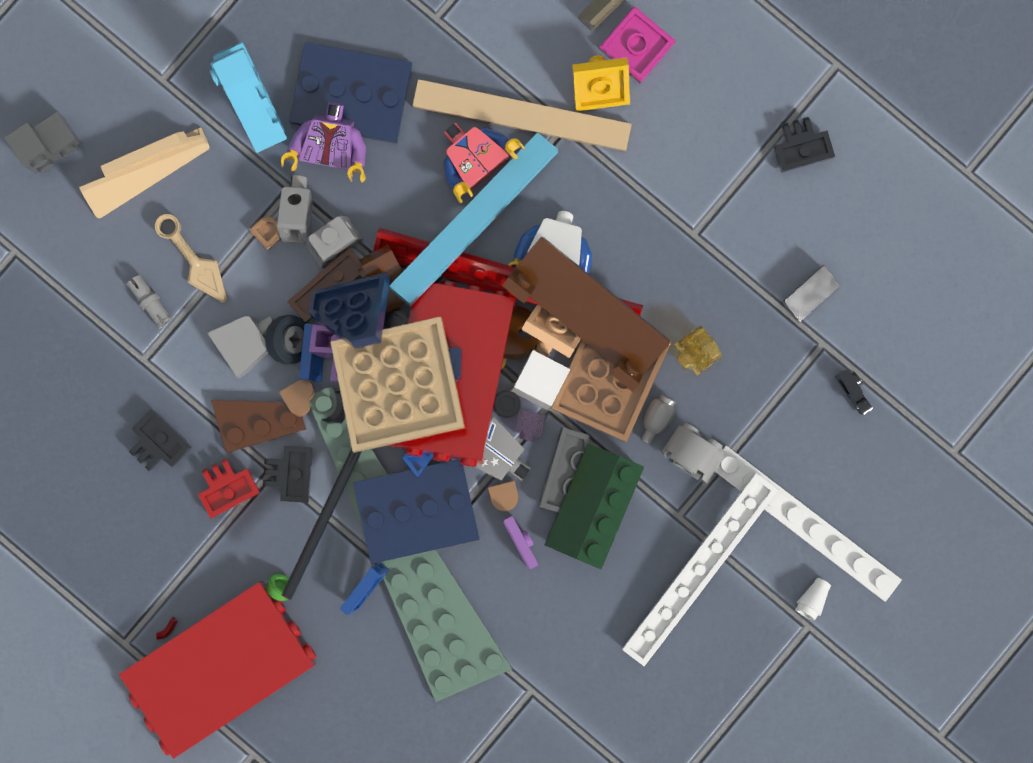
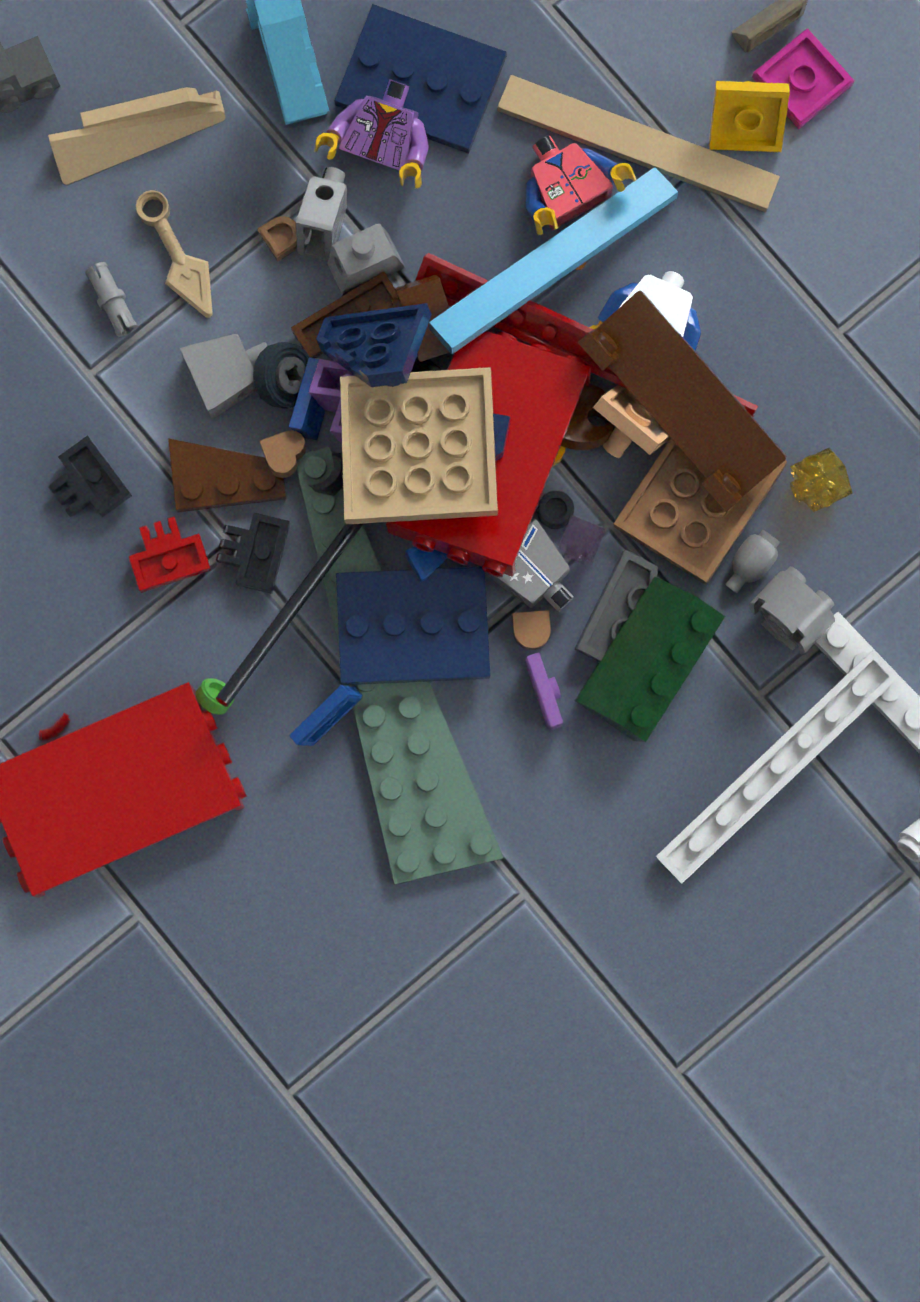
camera: 15 degrees right, 5 degrees down
white head [511,350,570,410] -> none

